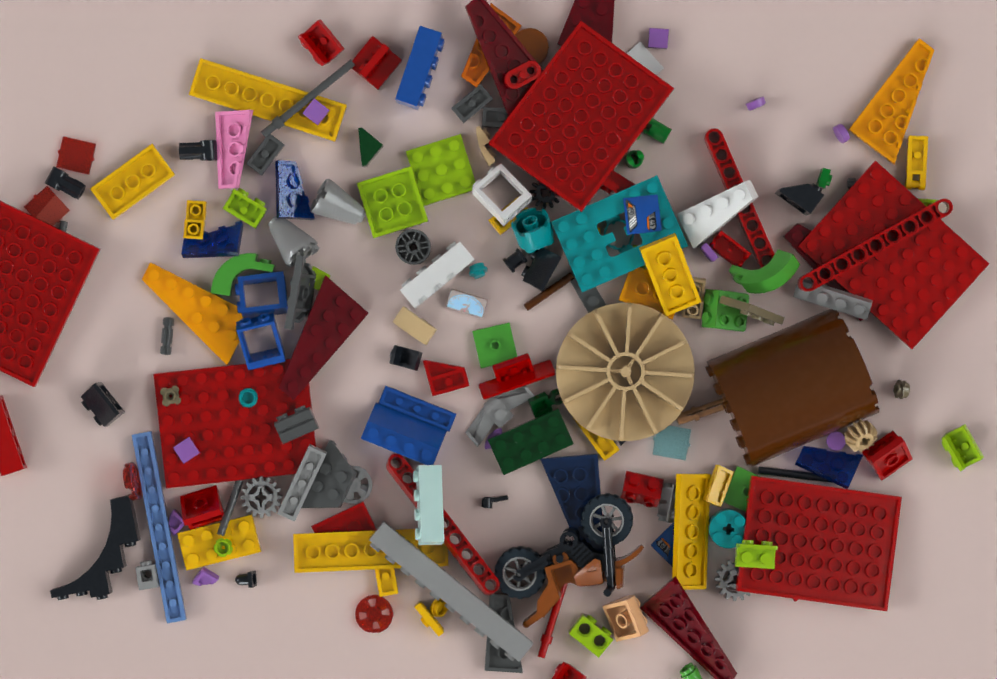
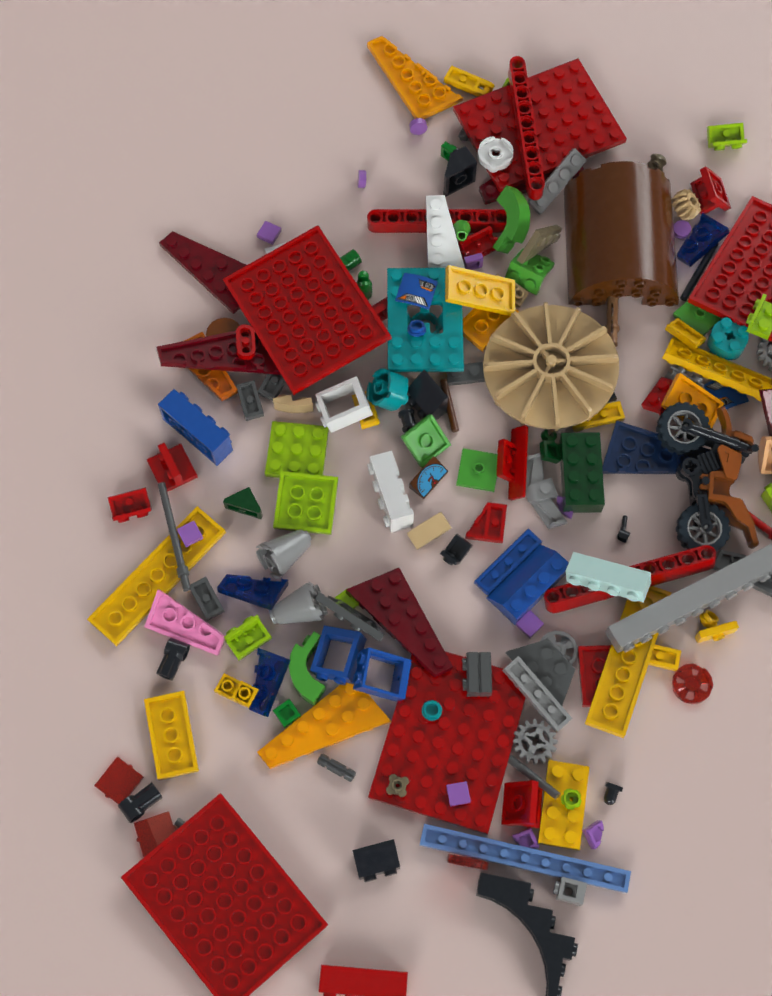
camera: 70 degrees left, 20 degrees down
dark grey wheel [395,229,431,265] -> none
teal plate [469,263,488,279] -> none
black gear [529,181,560,209] -> none
clear light blue piece [652,425,691,460] -> none
none -> green plate [273,699,301,728]
none -> bright green plate [401,414,451,468]
none -> blue plate [407,320,426,337]
none -> bright green cone [453,220,471,241]
none -> white plate [477,136,513,173]
none -> medium lavender tile [516,610,544,639]
none -> light orange plate [661,373,724,428]

